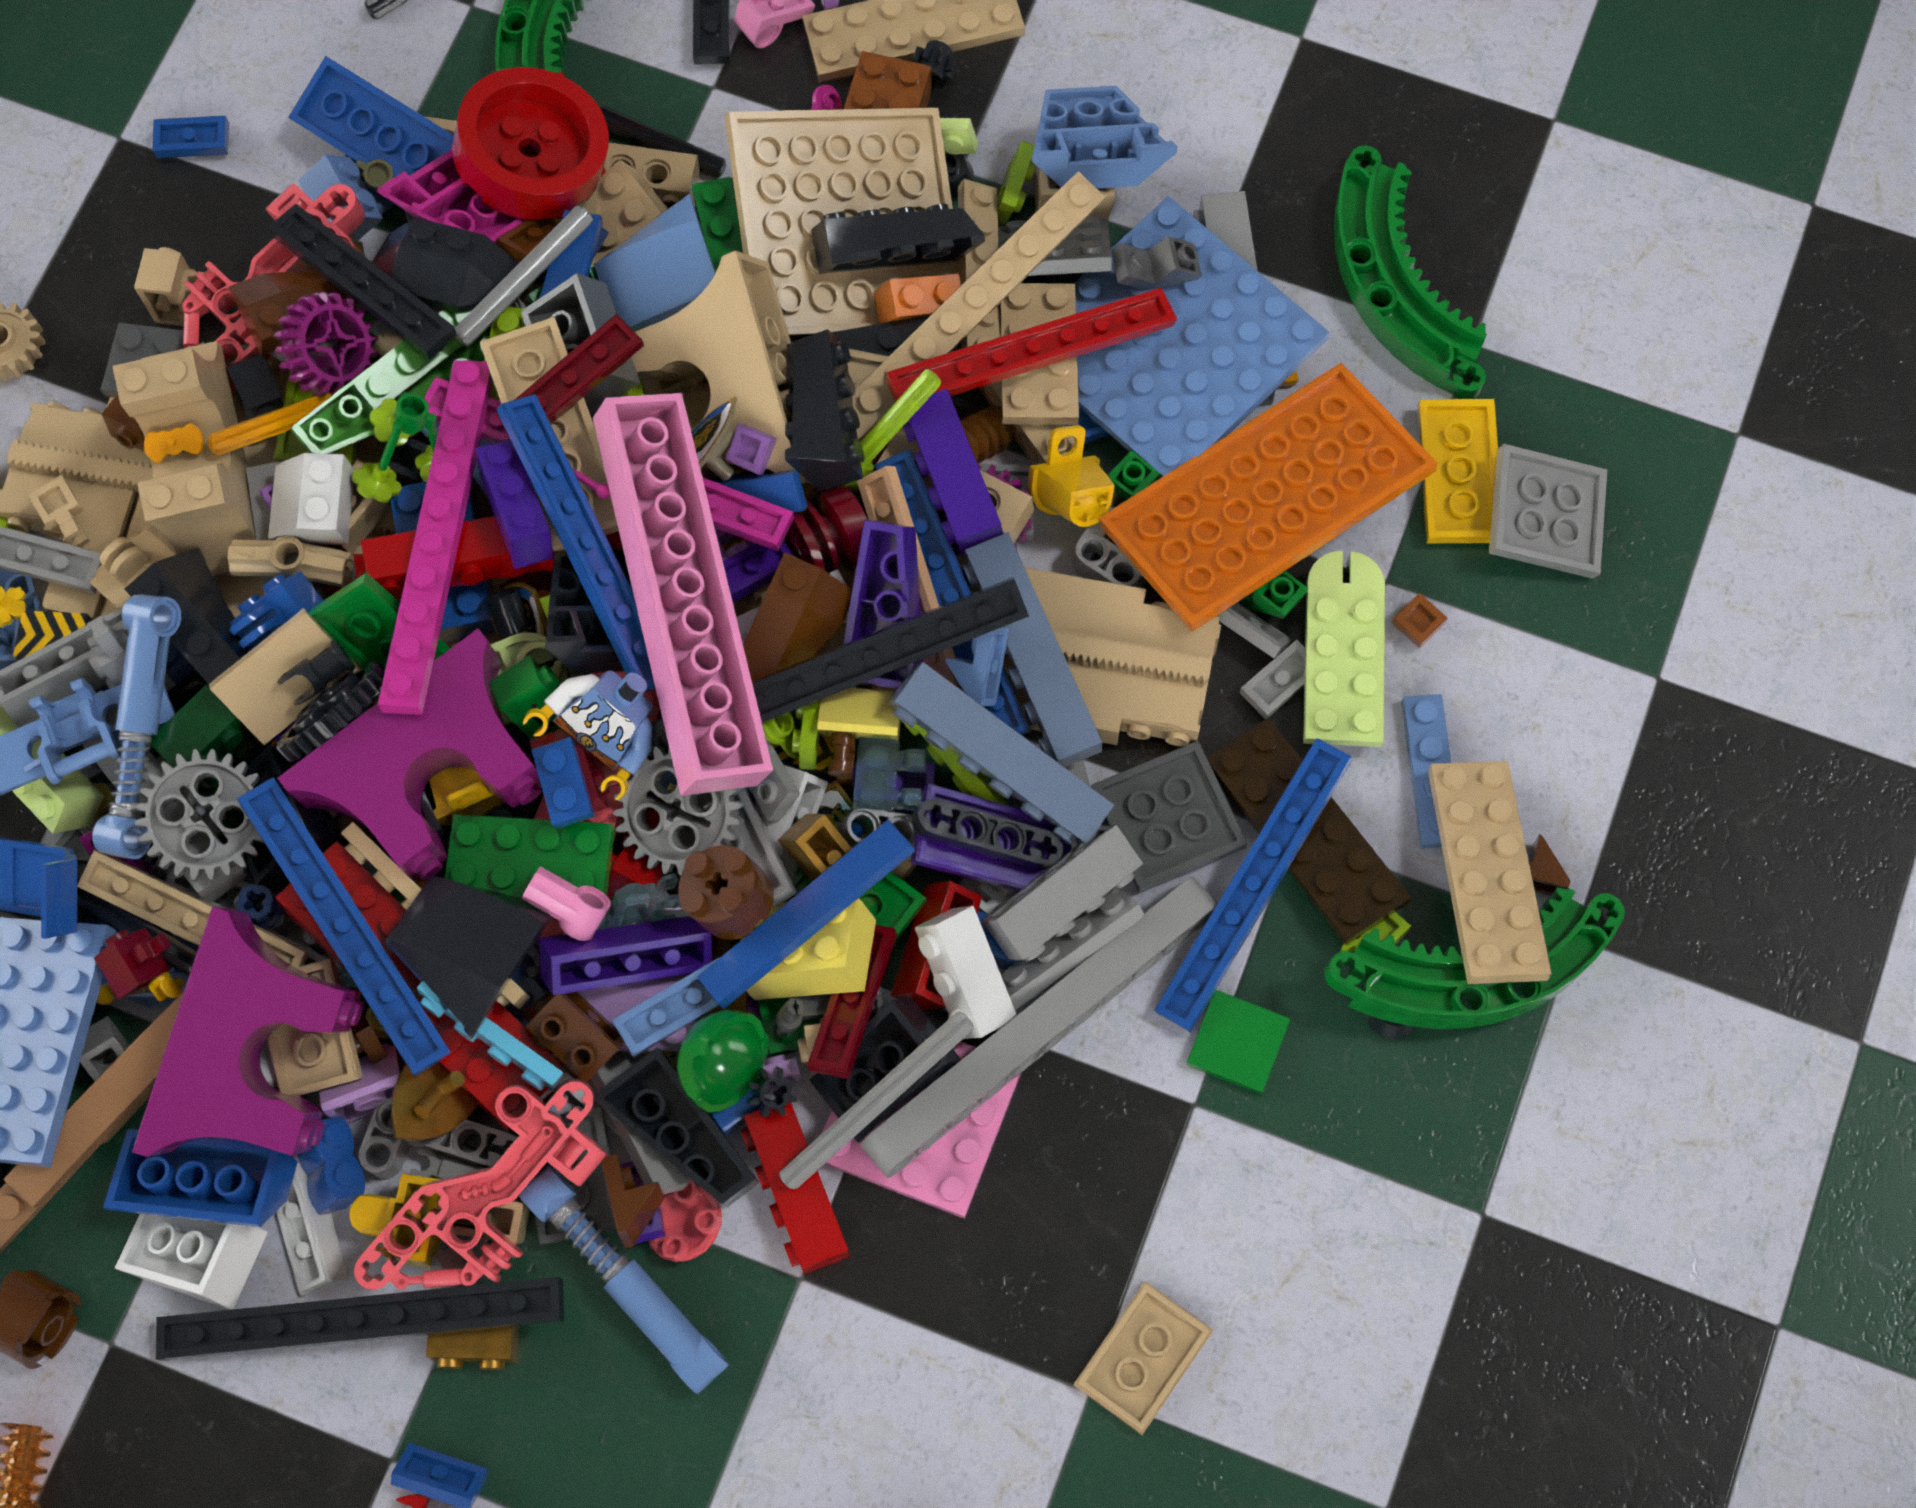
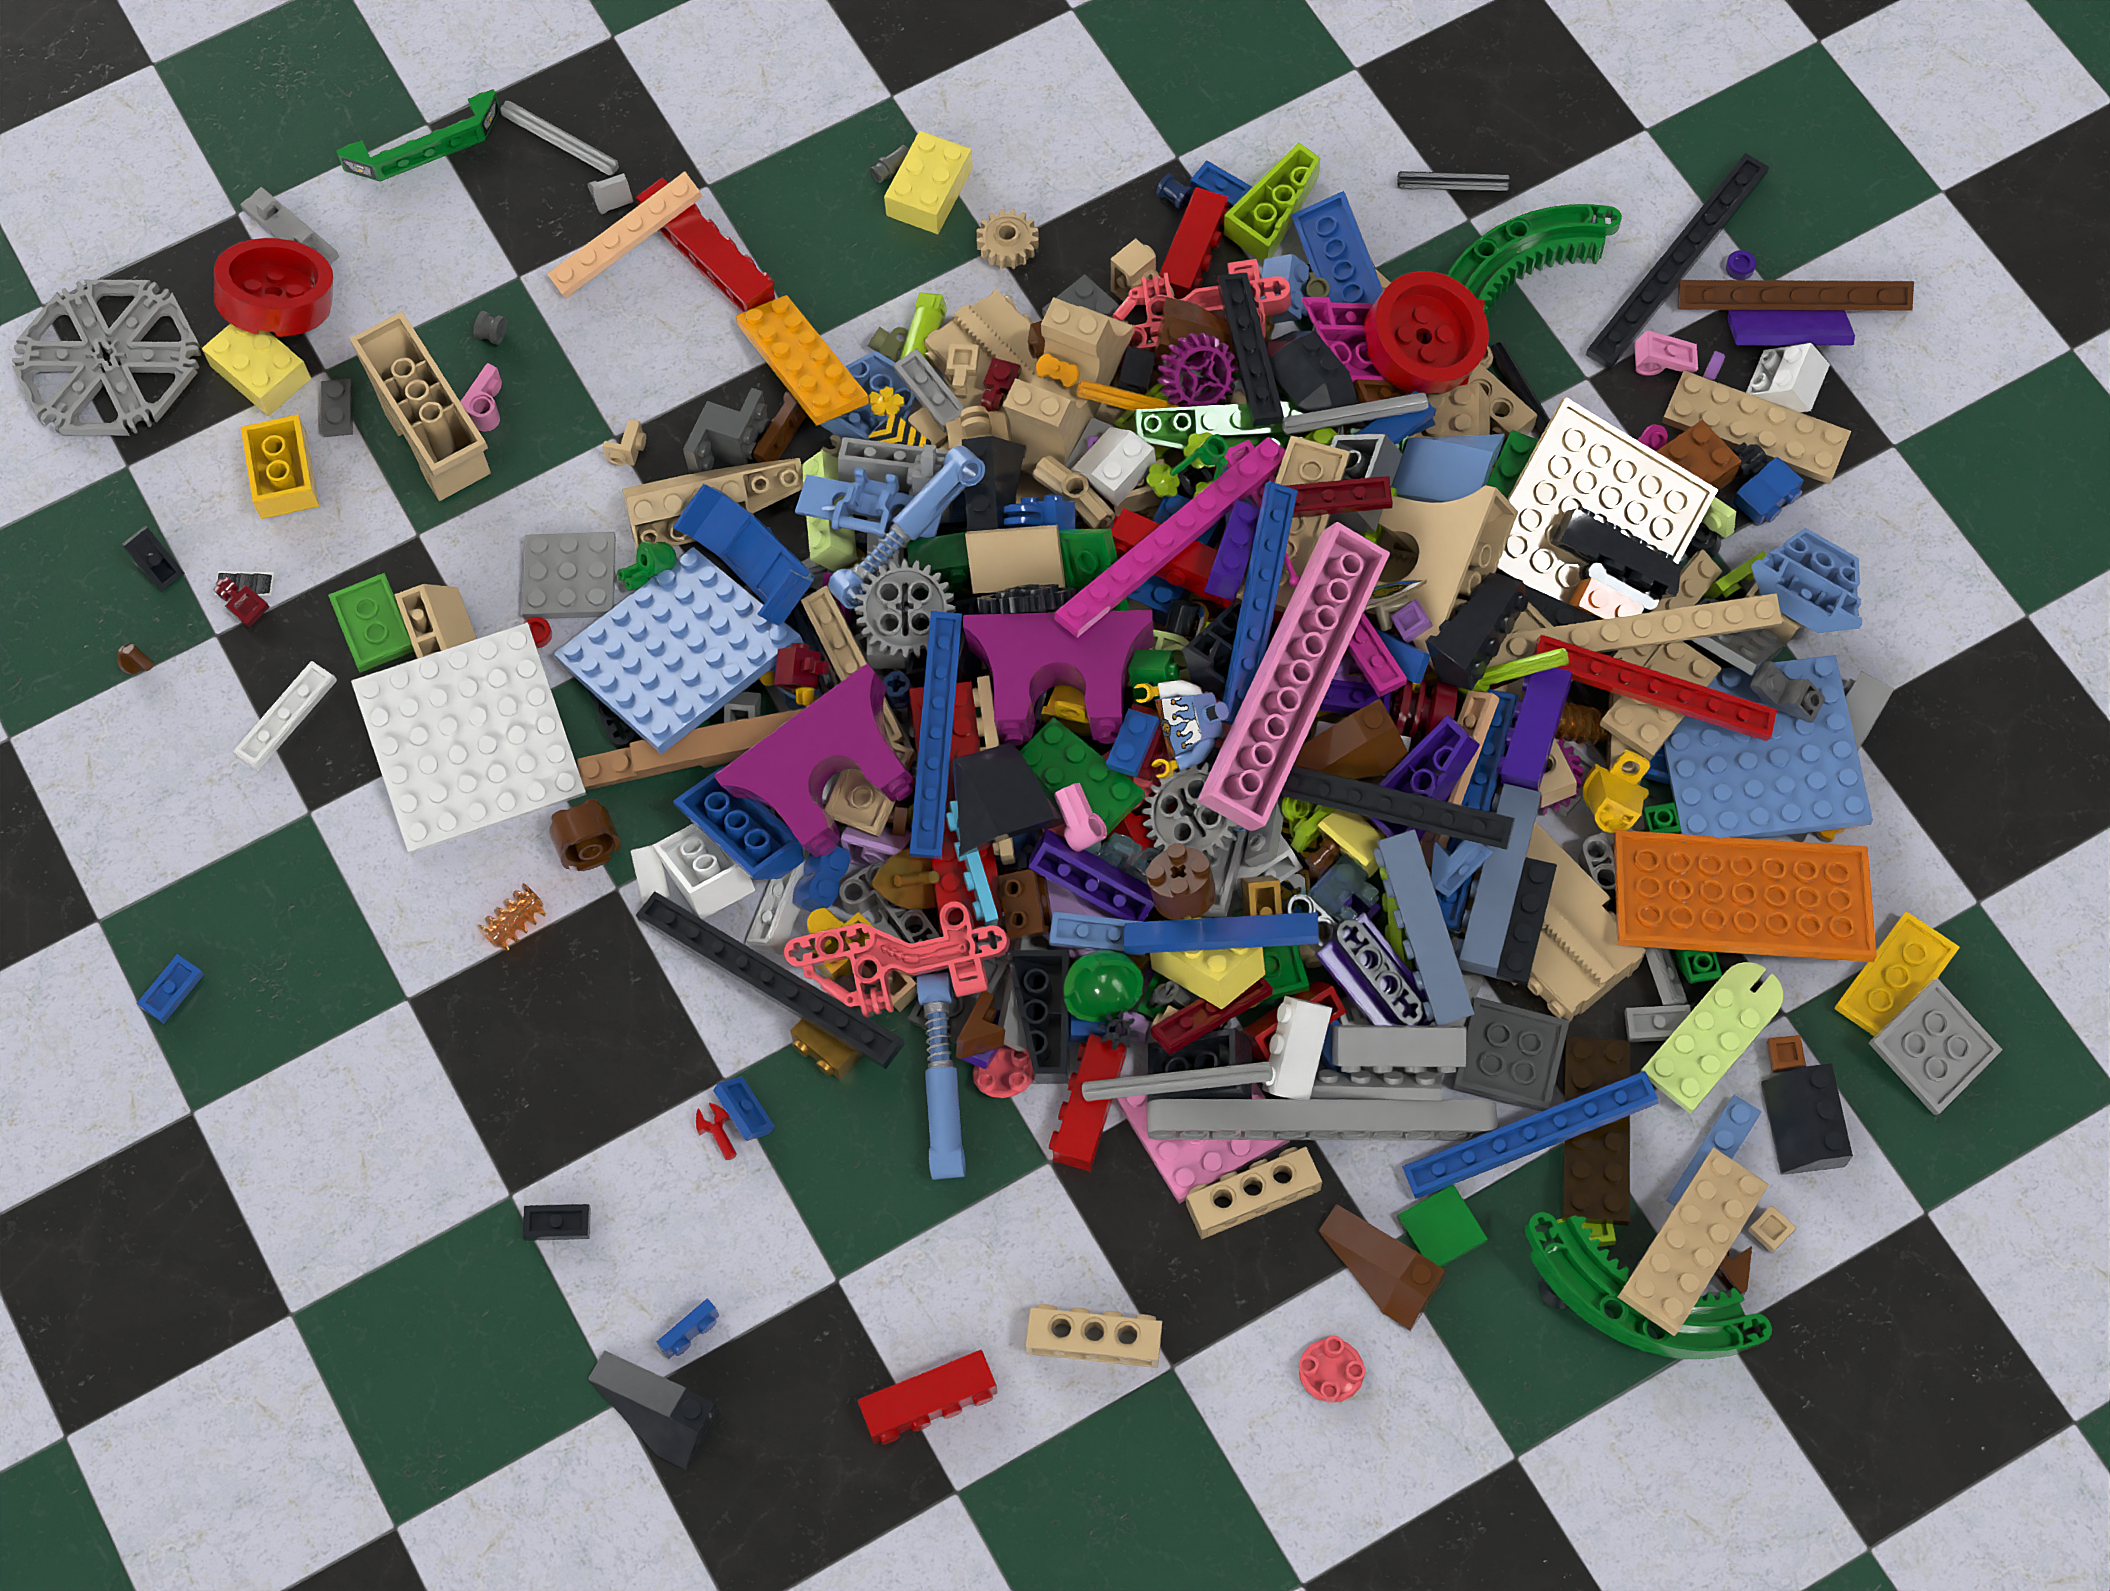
camera: 40 degrees right, 5 degrees down
black piece [277,639,356,706] -> none
tan tile [1073,1281,1214,1435] -> none
green gear [1334,145,1487,399] -> none
none -> white sticker [631,845,670,903]
none -> dark red plate [981,358,1022,412]
none -> tan brick [1026,1304,1162,1368]
none -> dark blue bush [1156,174,1194,210]
none -> red brick [1159,187,1230,299]
none -> tan brick [1186,1147,1322,1240]
none -> lime wedge [1224,142,1320,263]
none -> coral dish [1298,1336,1366,1403]
none -> reddish brown wedge [1319,1204,1447,1332]
none -> black plate [1496,857,1557,986]
none -> plate [1579,563,1659,611]
none -> blue brick [1733,457,1804,525]
none -> tan plate [1748,1205,1796,1254]
none -> black slope [1761,1063,1853,1175]

